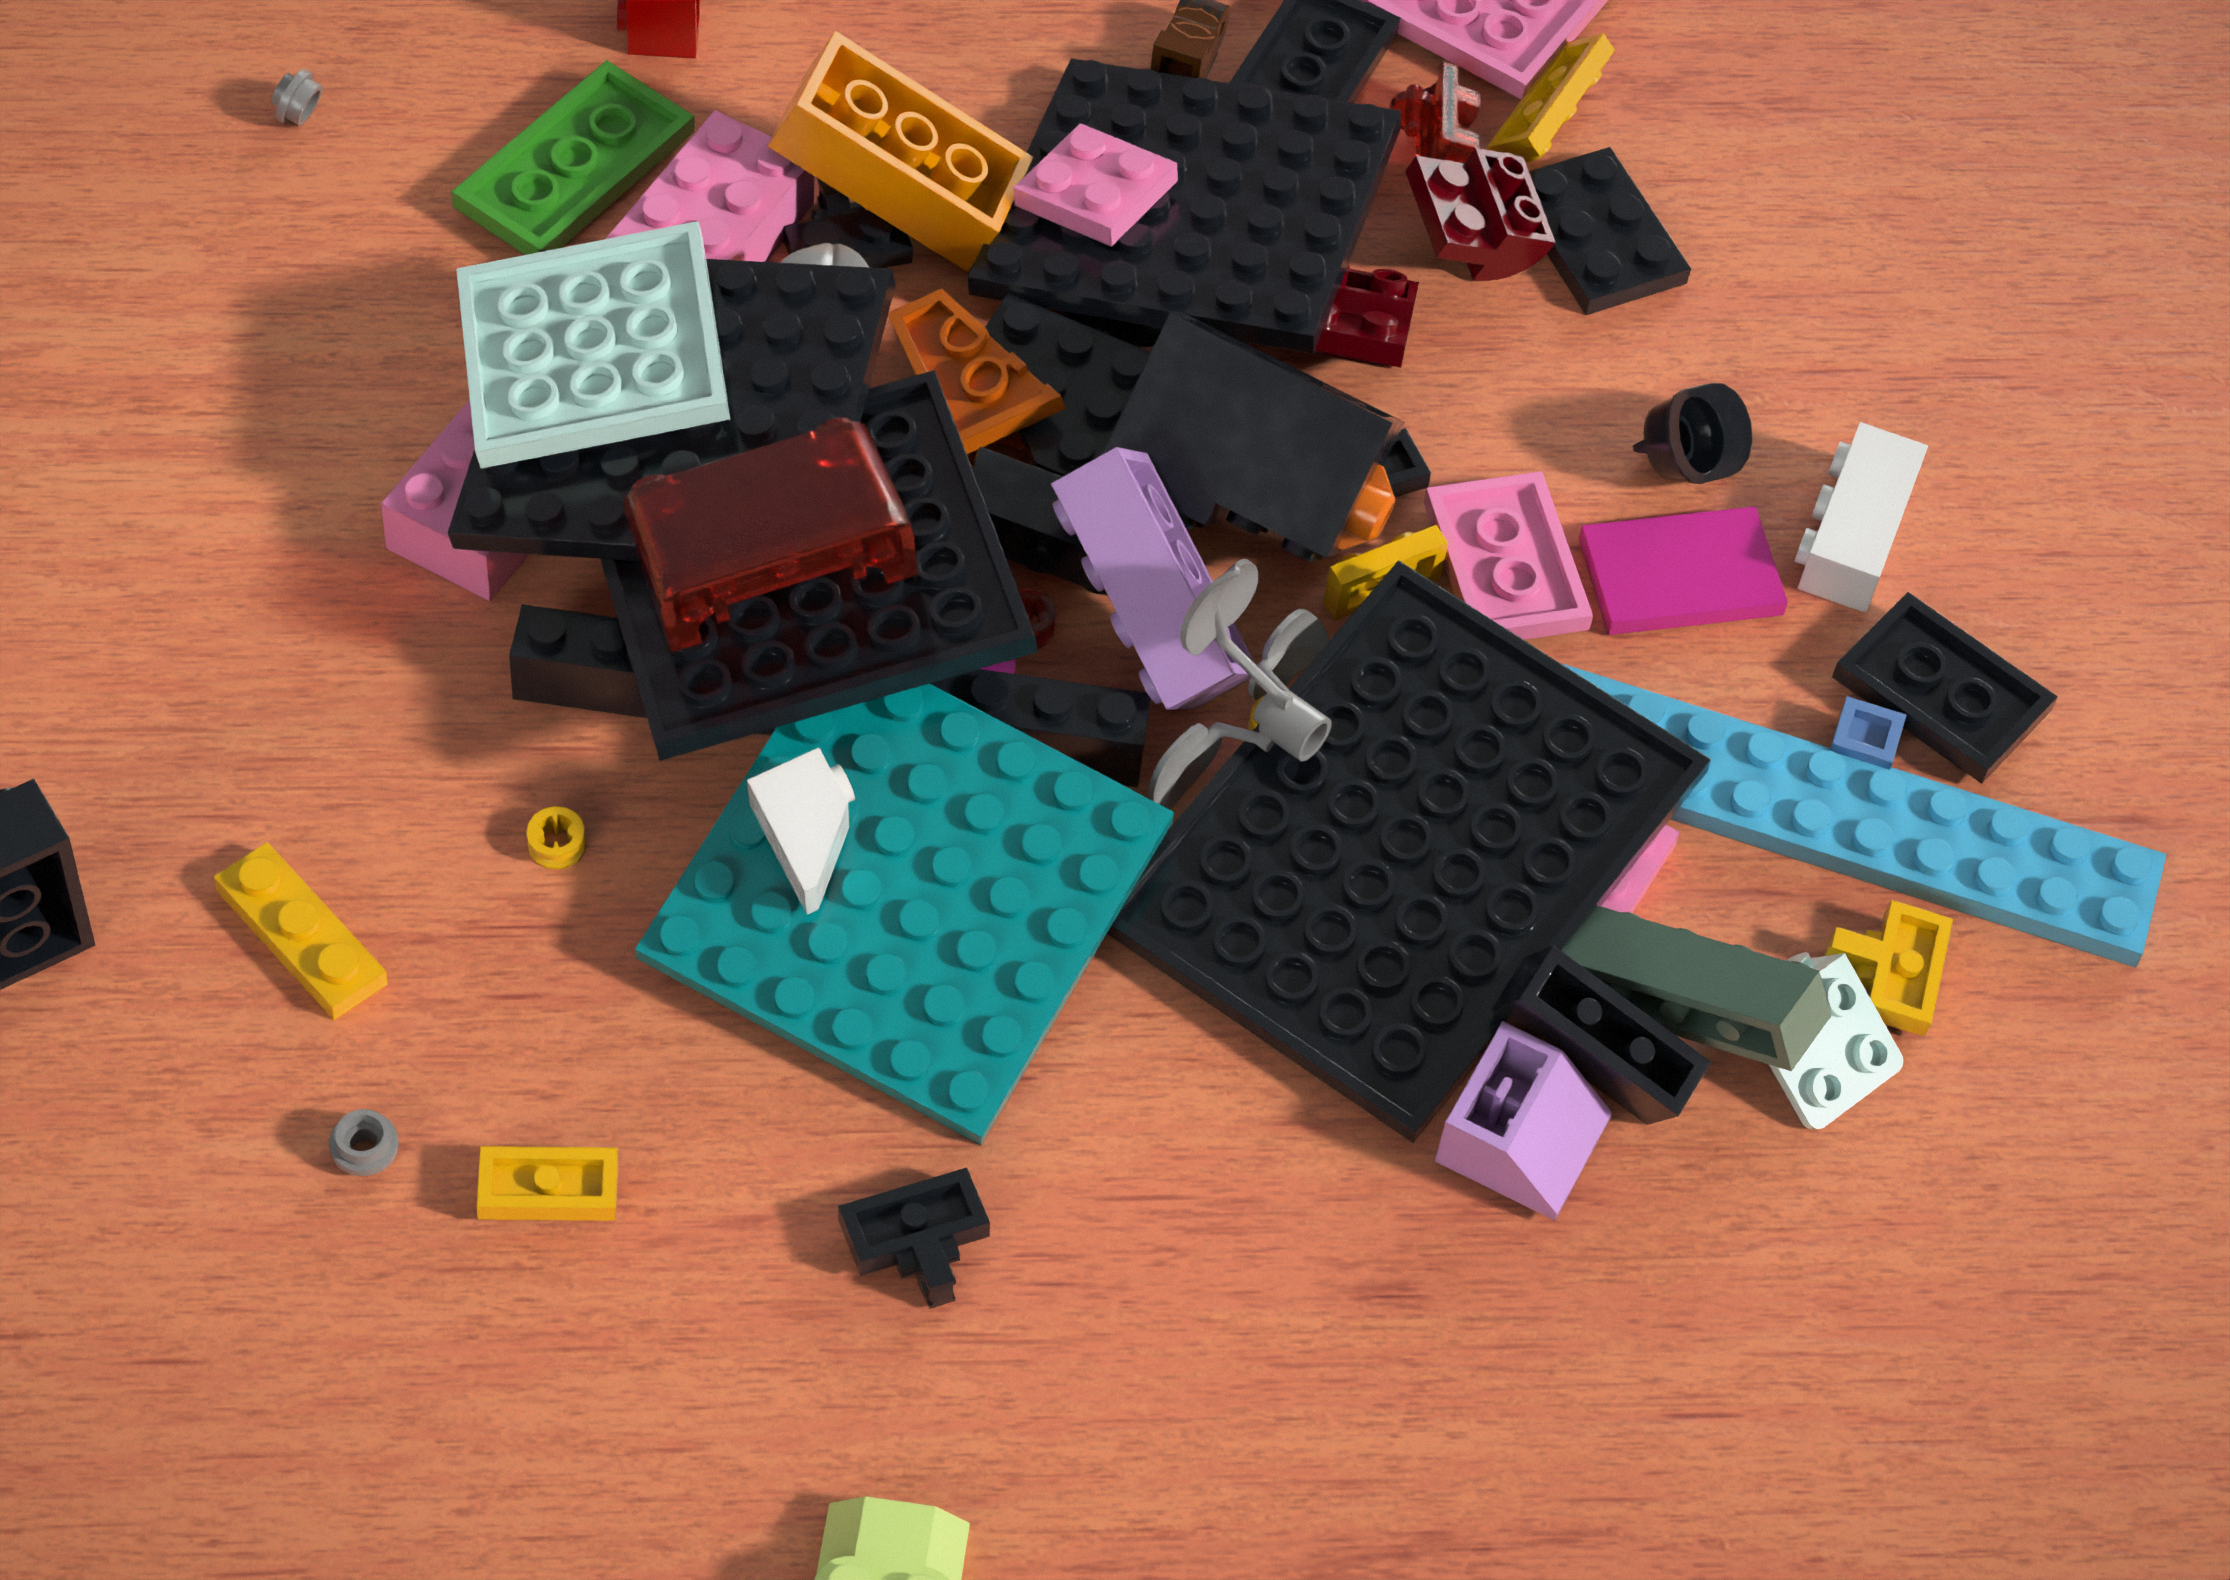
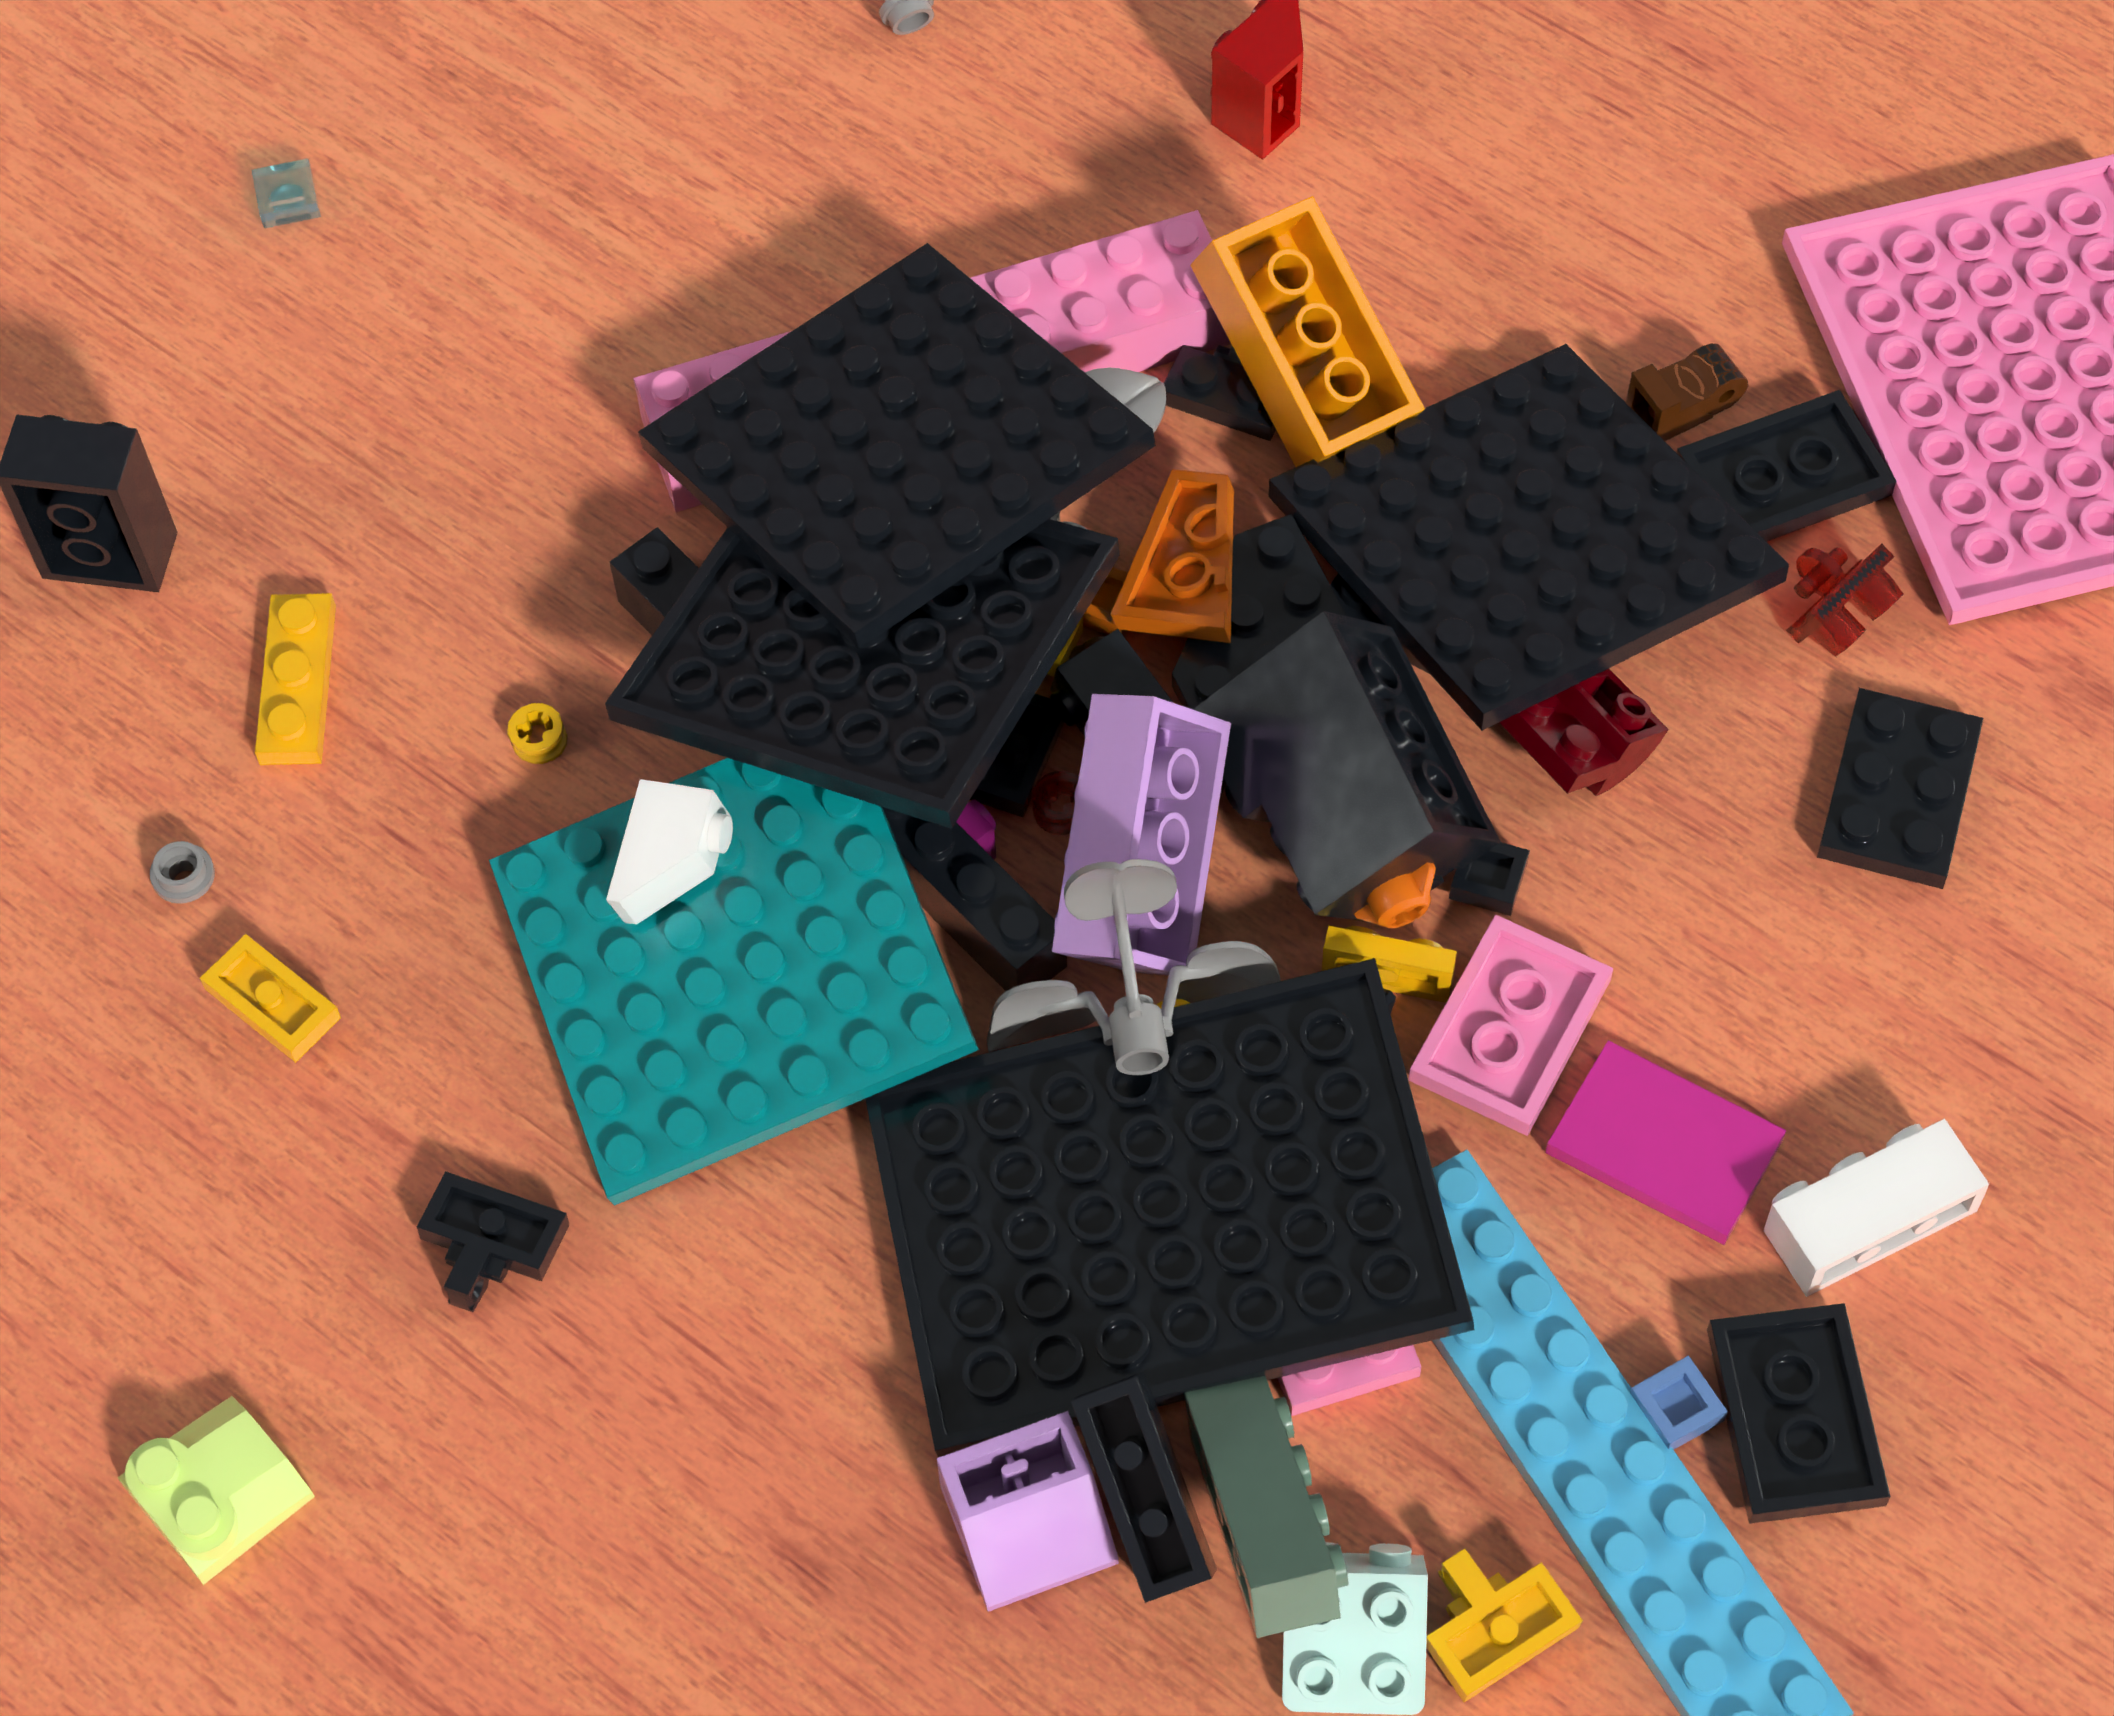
camera: 50 degrees right, 5 degrees up
bright green plate [451,60,695,255] -> none
light aqua plate [456,221,730,469] -> none
clear red windscreen [622,418,918,652] -> none
bright pink plate [1013,123,1178,247] -> none
dark red brick [1405,148,1556,281] -> none
yellow plate [1486,33,1615,163] -> none
black piece [1632,383,1752,484] -> none

